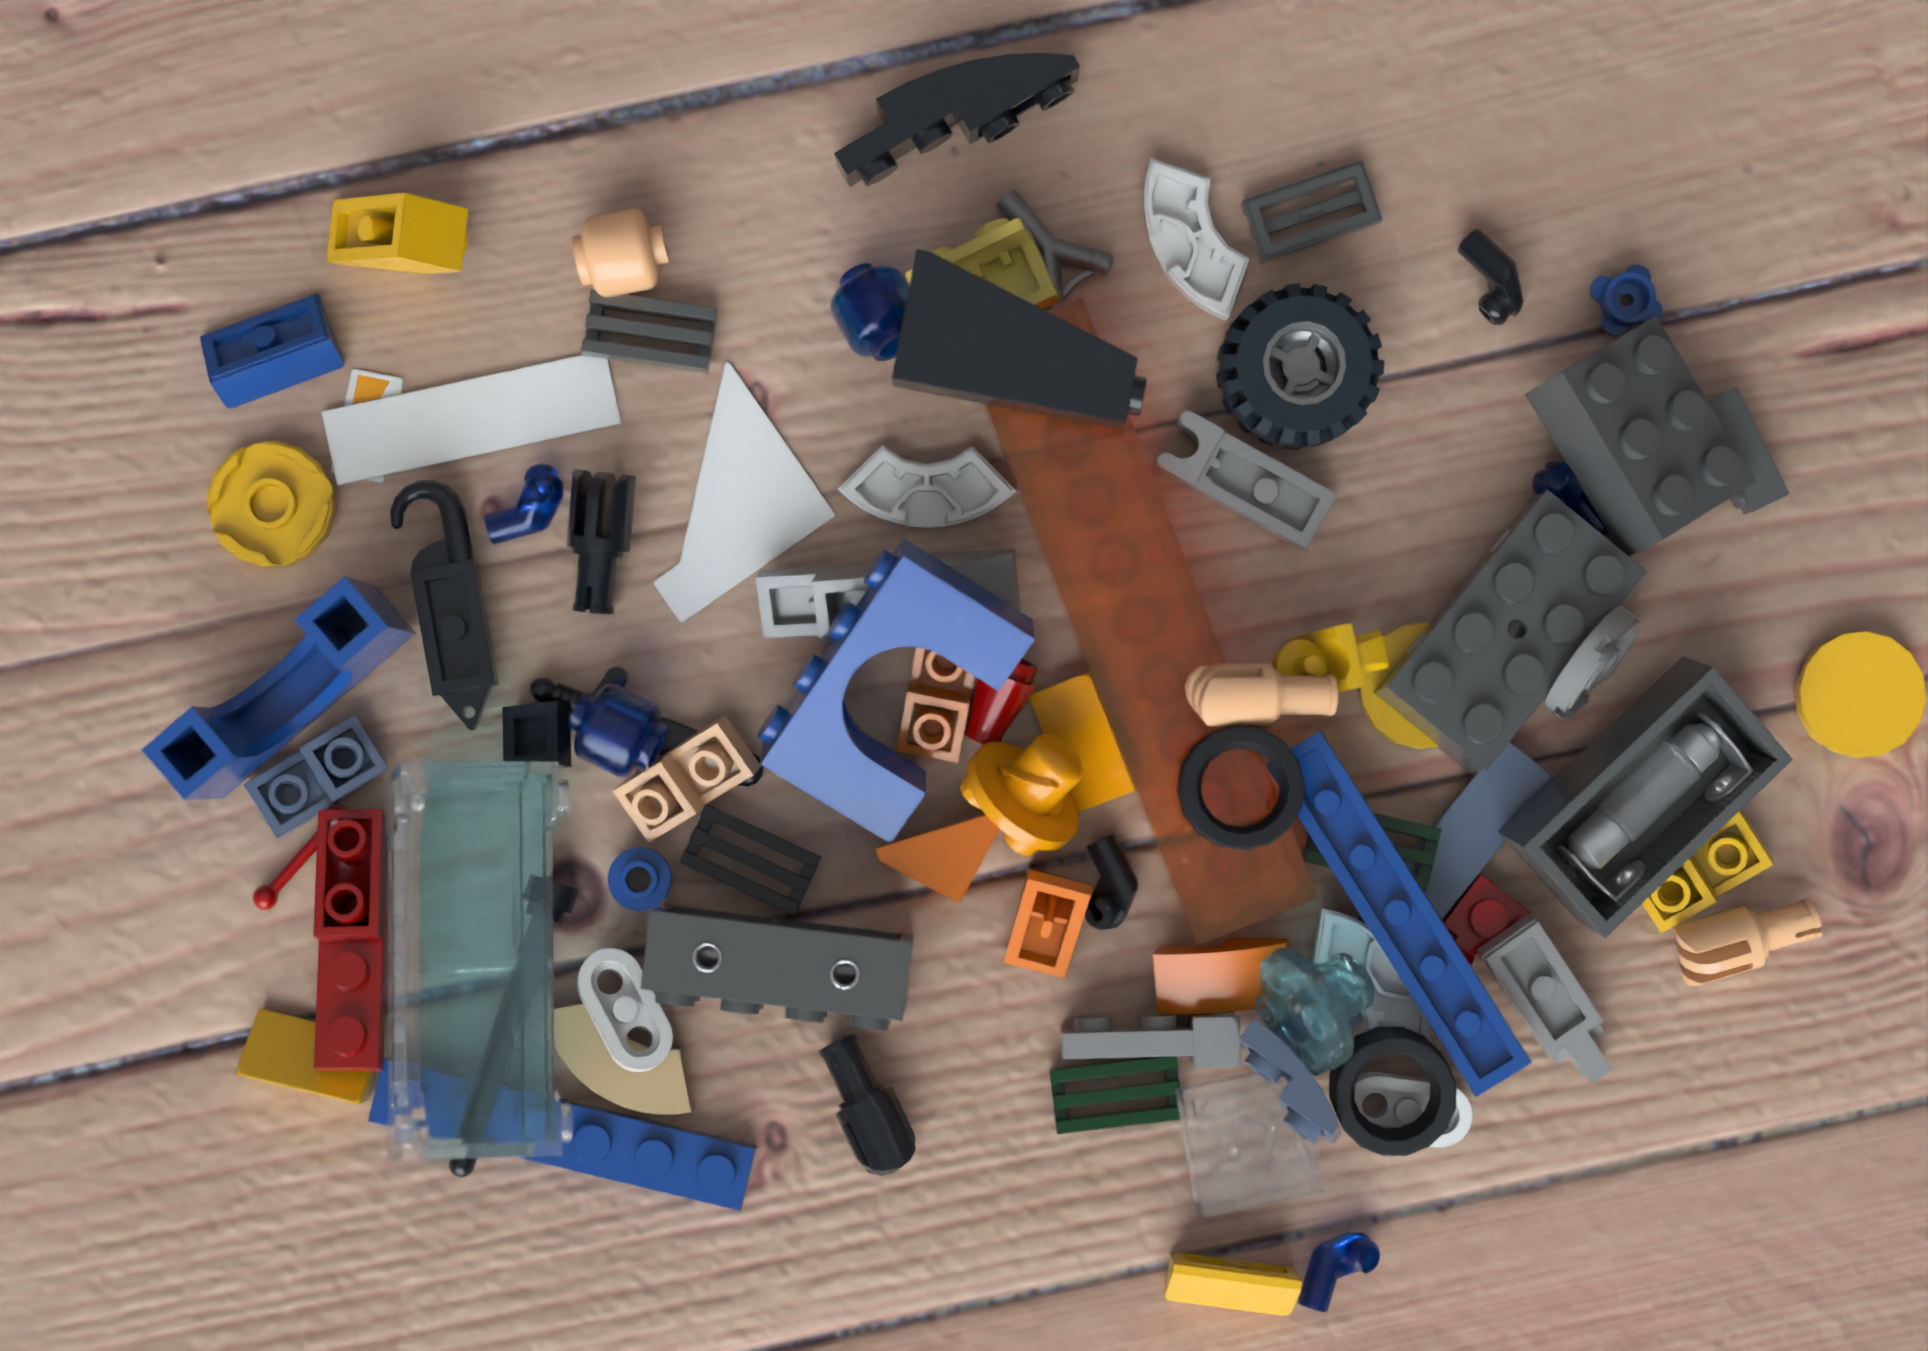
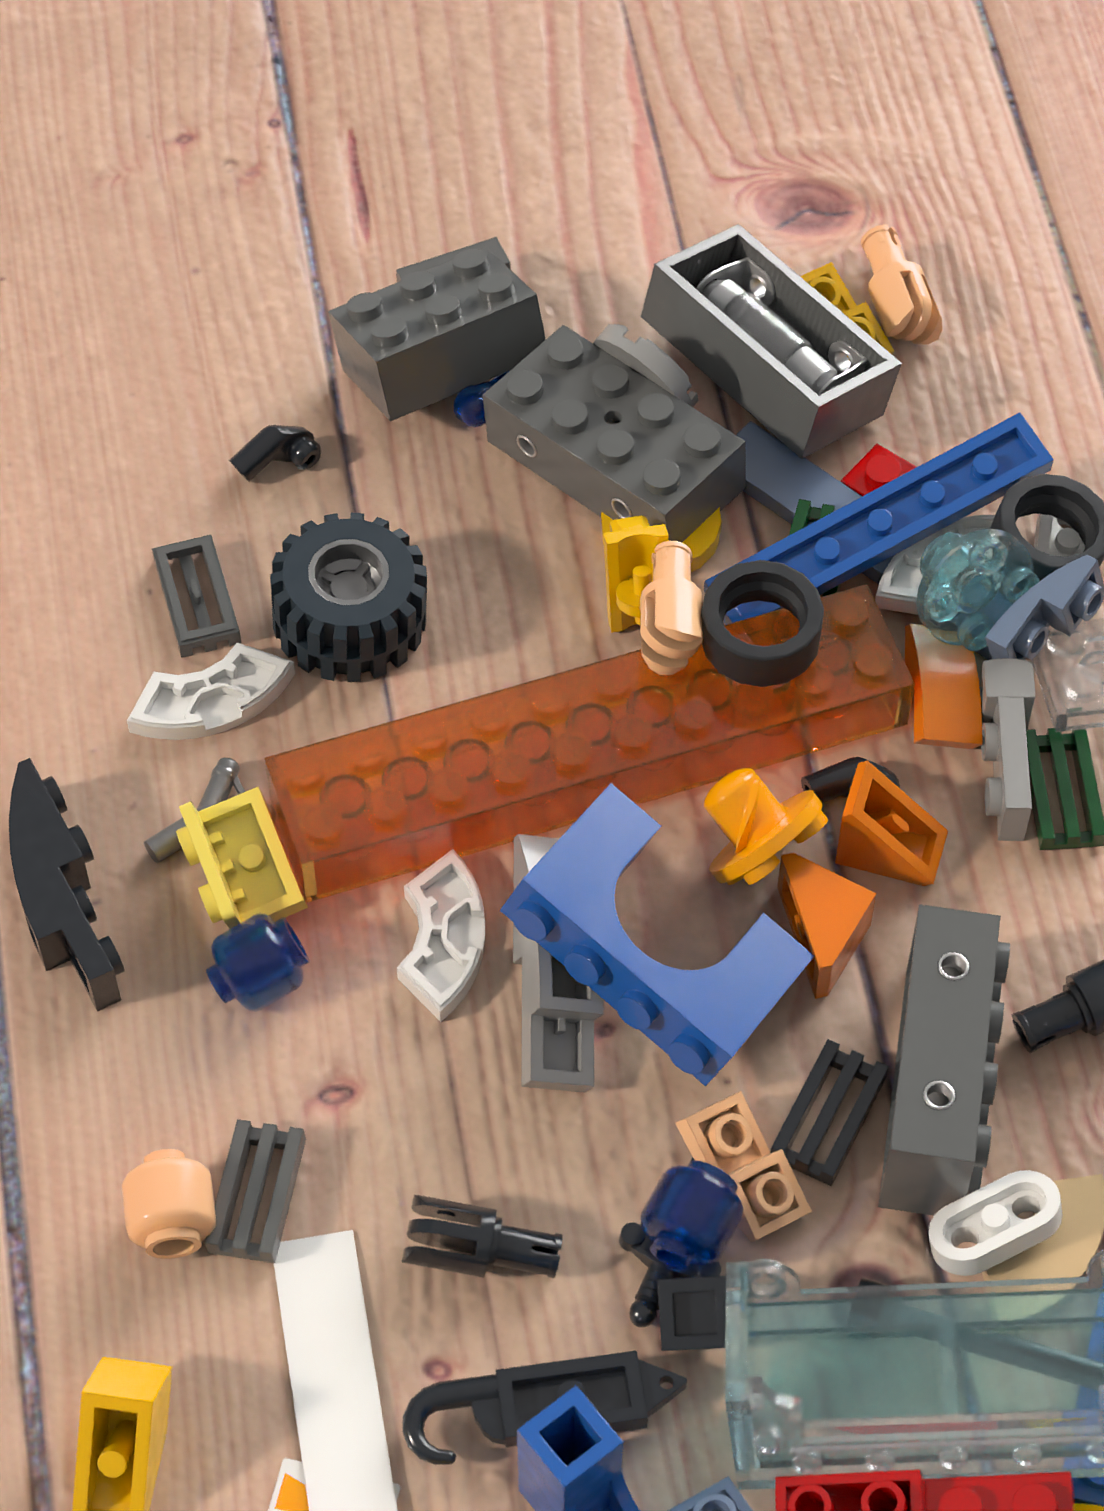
camera: 90 degrees left, 30 degrees down
clear blue arm [484,463,564,545] -> none
blue plate [608,847,672,911] -> none
white sticker [653,362,835,622] -> none
black slope [892,249,1147,430] -> none
orange slope [896,647,975,763] -> none
red cone [964,658,1038,744] -> none
light orange slope [1029,672,1135,812] -> none
light grey plate [1152,410,1337,551] -> none
light grey hinge [1476,913,1613,1084] -> none
blue plate [1590,264,1662,336] -> none
yellow tile [1794,631,1927,758] -> none

